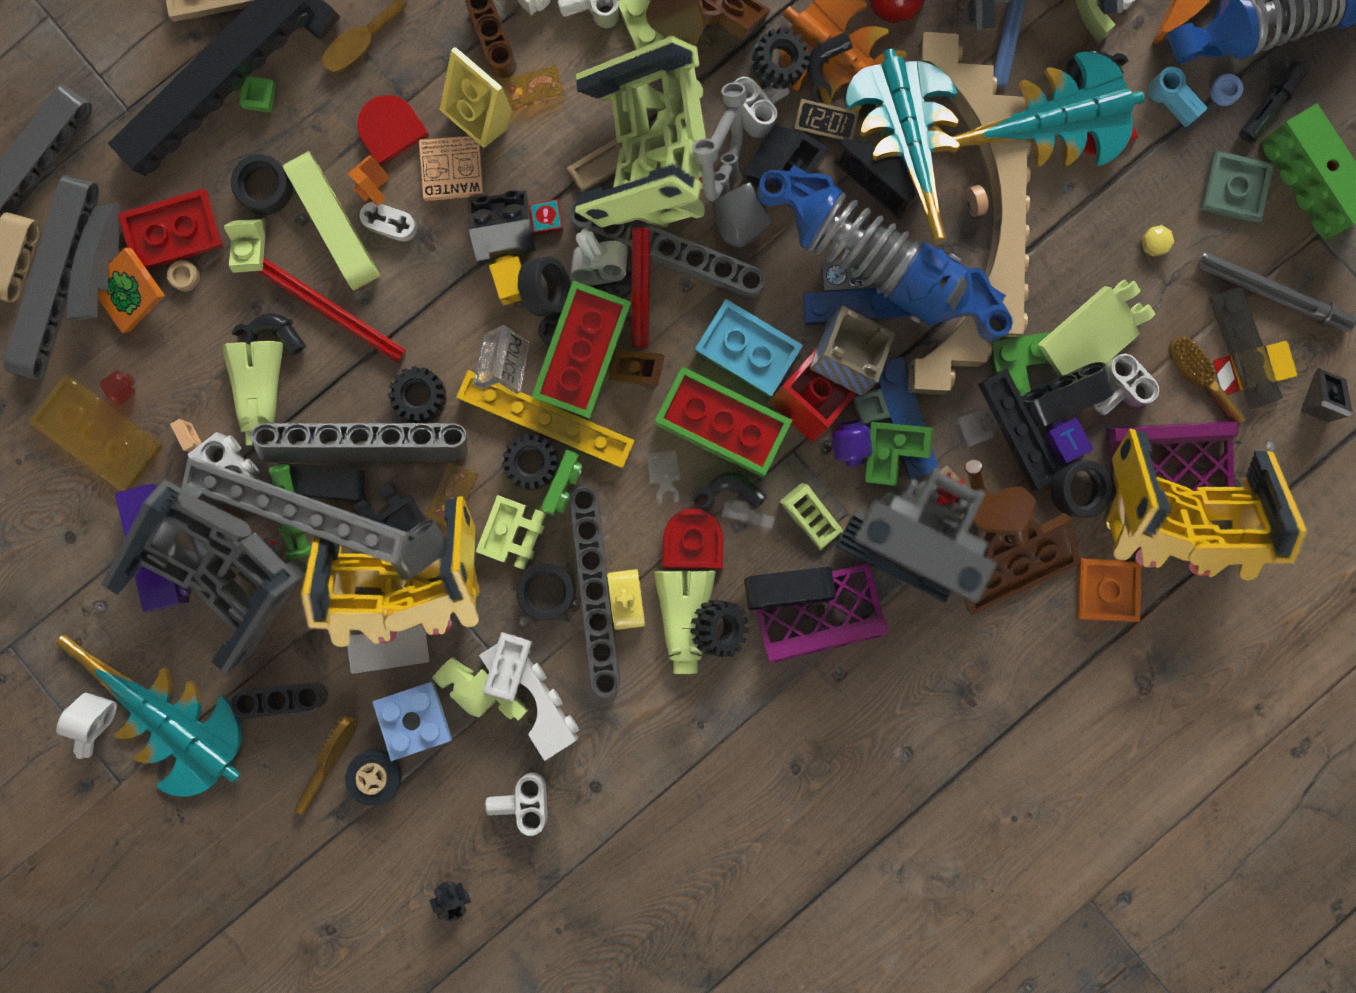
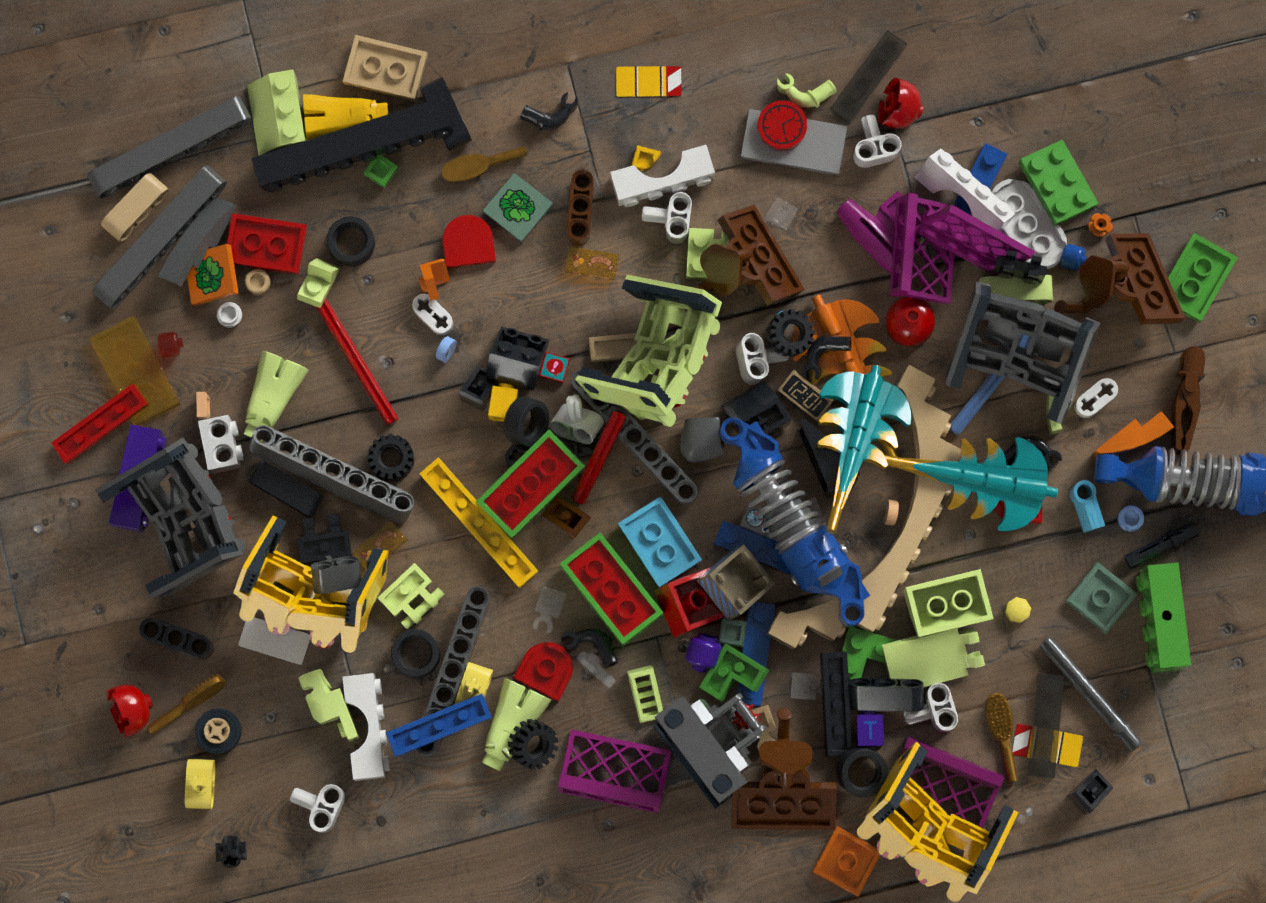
camera: 25 degrees right, 5 degrees down
teal animal [56,634,242,797] -> none
white beam [57,692,117,759] -> none
light grey tile [181,457,409,565] -> none
black piece [232,313,306,356] -> none
bright green pin [269,465,312,559] -> none
yellowish green beam [283,151,380,291] -> none
light blue piece [372,681,452,761] -> none
light nougat tile [419,136,484,201] -> none
light yellow slope [440,47,512,148] -> none
clear panel [473,325,530,394] -> none
white plate [483,632,532,702] -> none
black tyre [502,434,559,490] -> none
bright green plate [541,450,582,517] -> none
light grey bar [692,82,746,201] -> none
black beam [744,567,836,610] -> none
none -> red plate [51,383,149,464]
none -> red cylinder [106,684,153,738]
none -> light yellow beam [185,759,215,809]
none -> white plate [217,302,242,328]
none -> yellowish green slope [247,70,306,156]
none -> yellow piece [303,94,388,141]
none -> blue plate [386,694,492,757]
none -> light blue tile [436,336,457,363]
none -> black slope [459,365,498,411]
none -> sand green tile [483,173,553,243]
none -> yellowish green slope [903,569,994,638]

